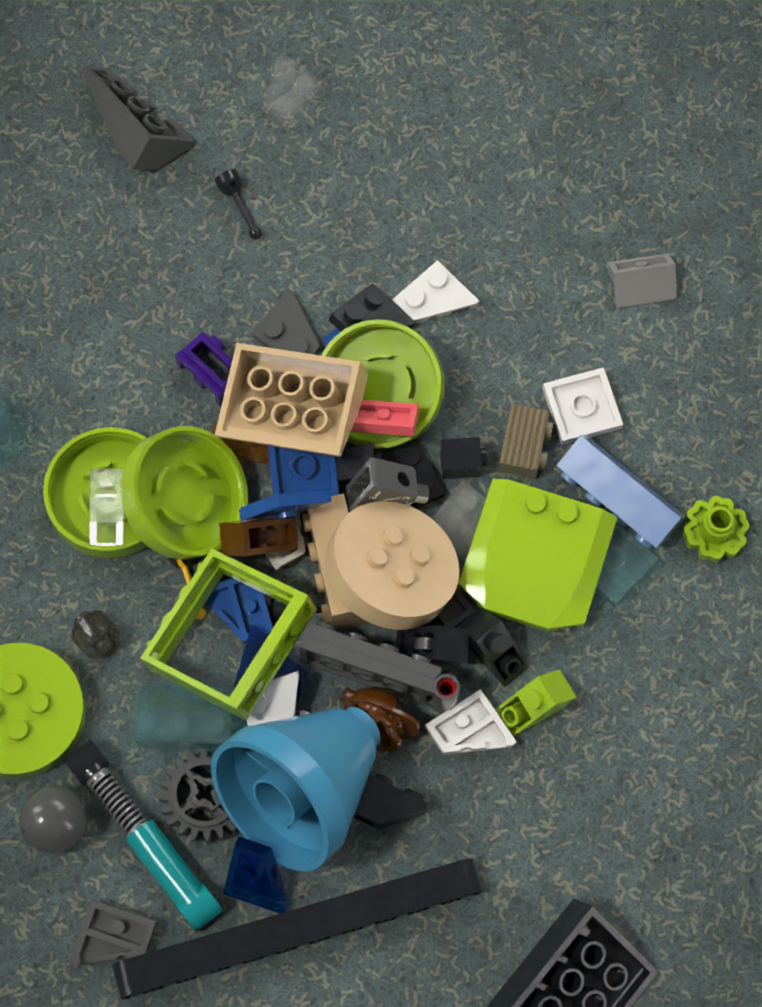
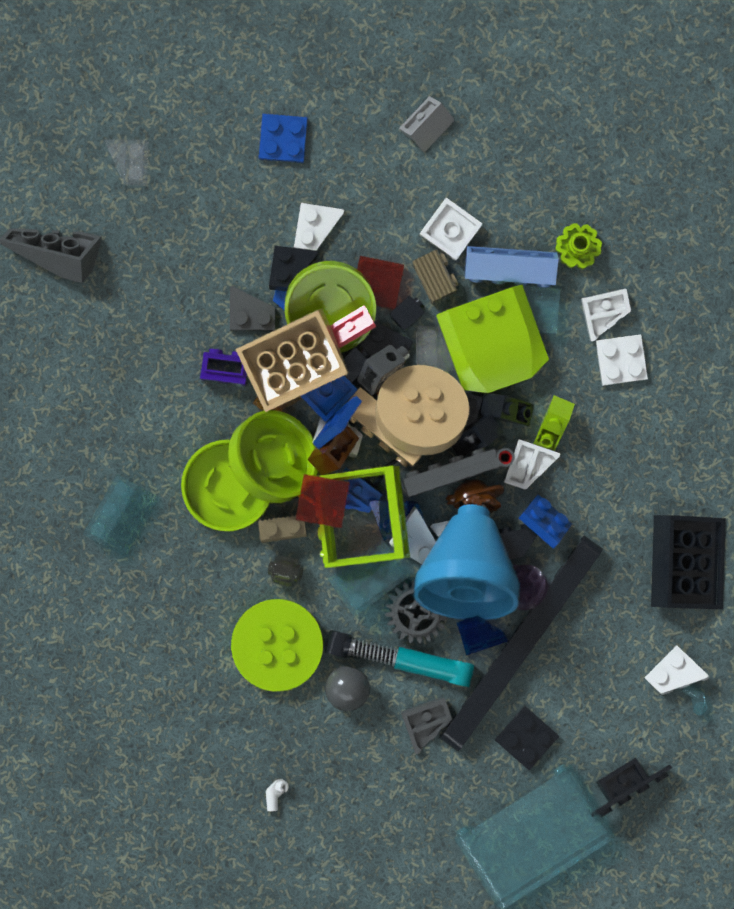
camera: 35 degrees left, 15 degrees up
clear brick [90,469,123,546] -> none
black hinge [215,169,262,240] -> none
none -> dark tan brick [258,514,307,543]
none -> blue plate [259,114,308,163]
none -> clear red plate [296,474,350,528]
none -> clear red plate [357,256,404,310]
none -> clear purple tile [513,564,548,610]
none -> blue plate [519,494,572,549]
none -> white wing [581,289,631,341]
none -> white plate [595,334,648,386]

